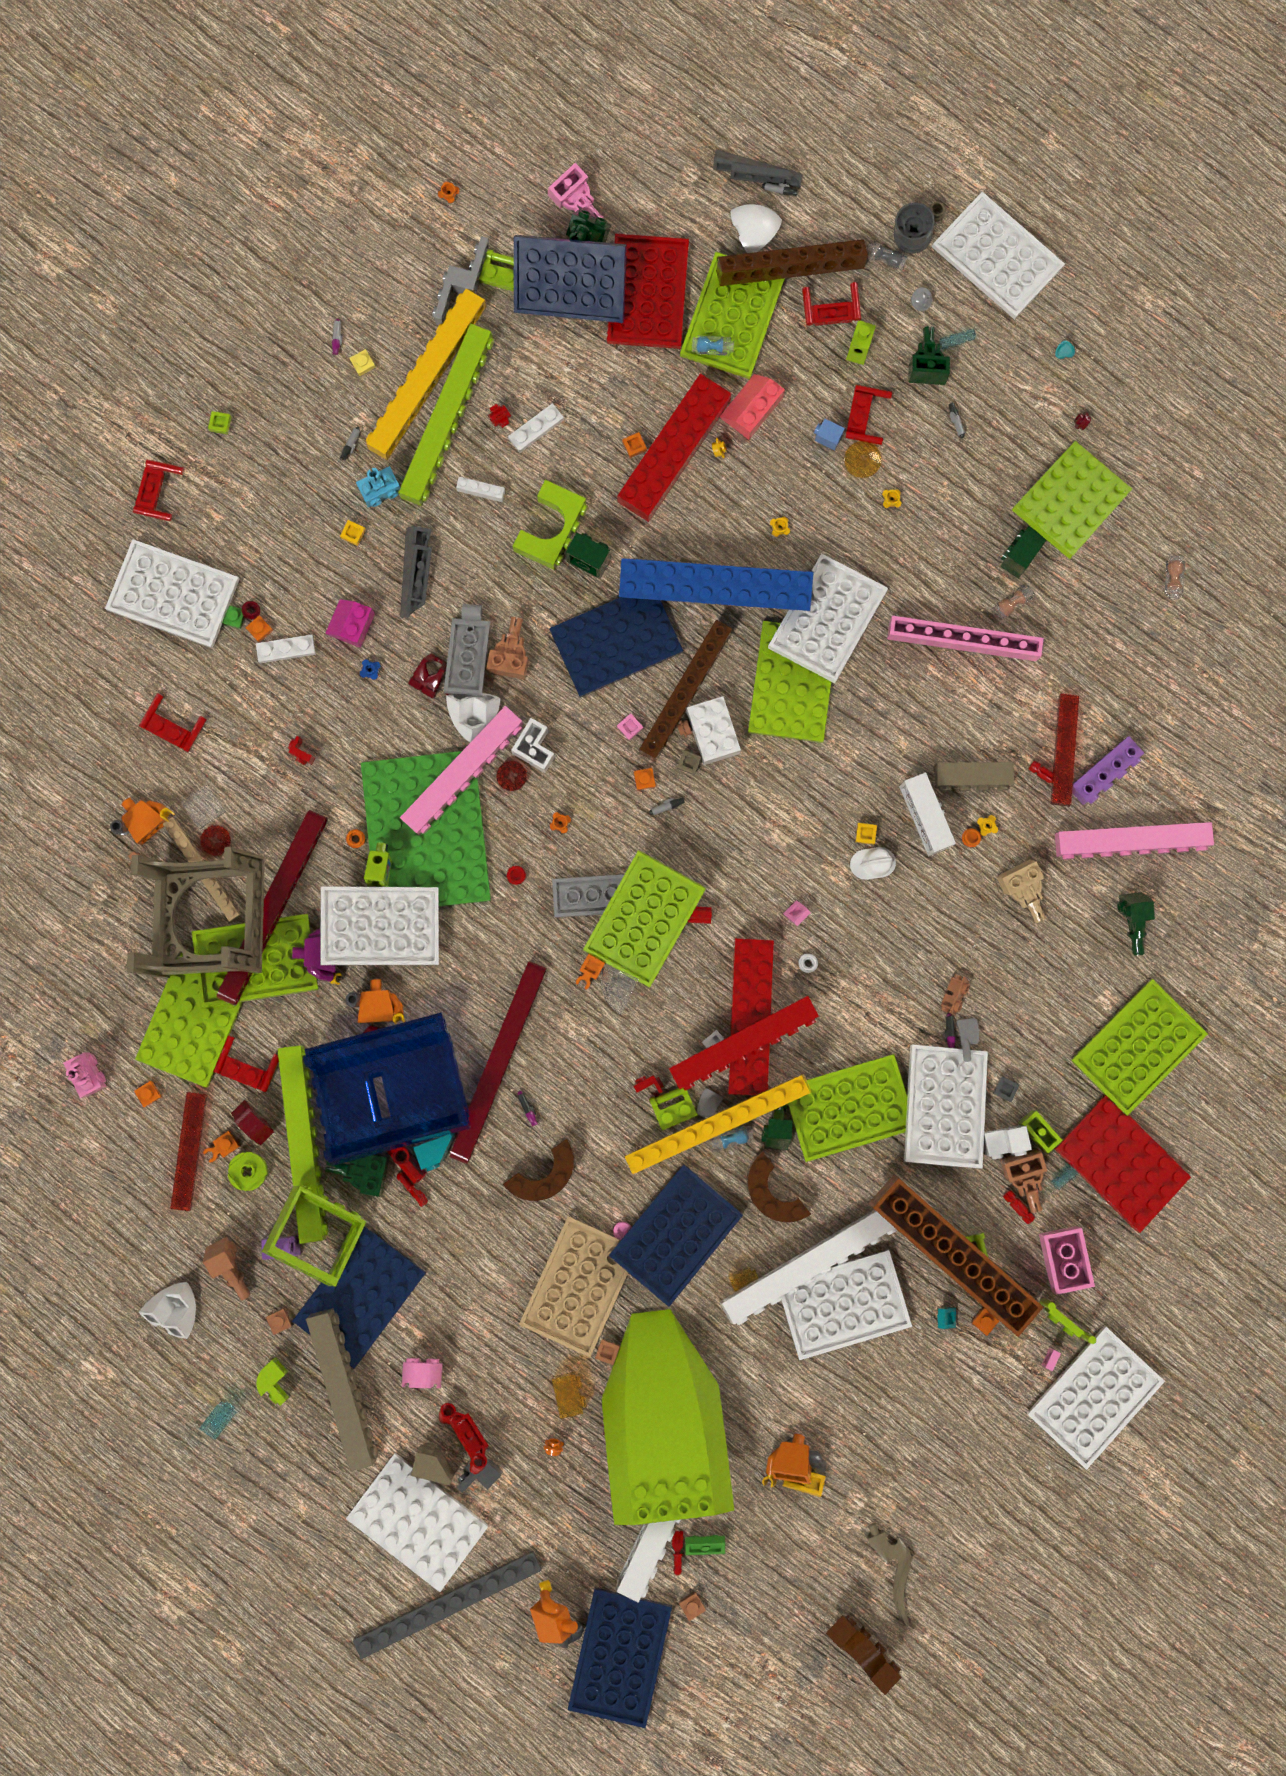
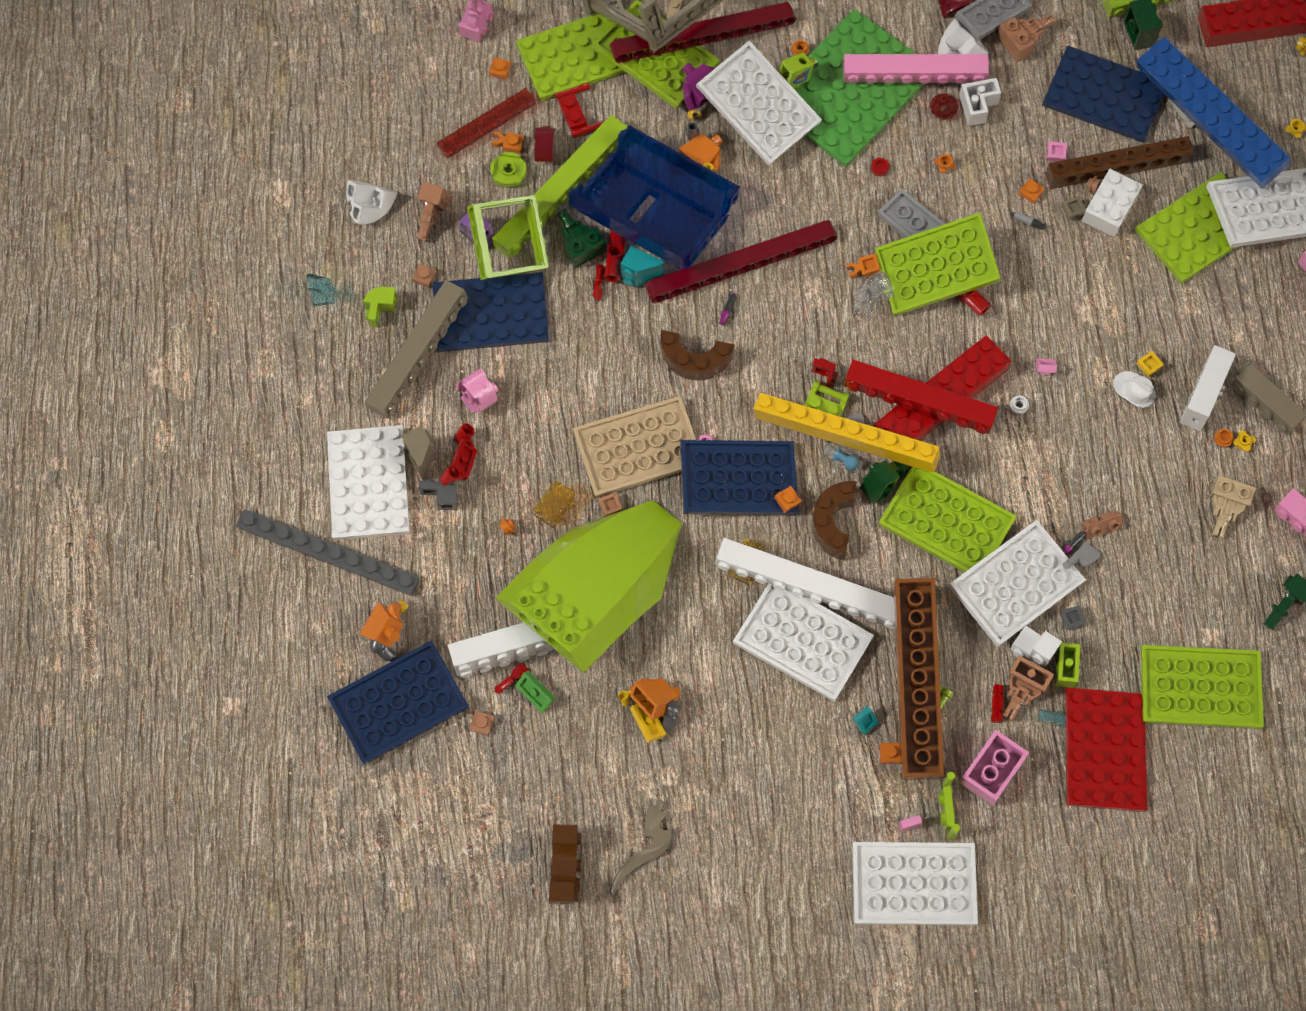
camera: 50 degrees right, 15 degrees down
none -> orange plate [774,486,802,513]

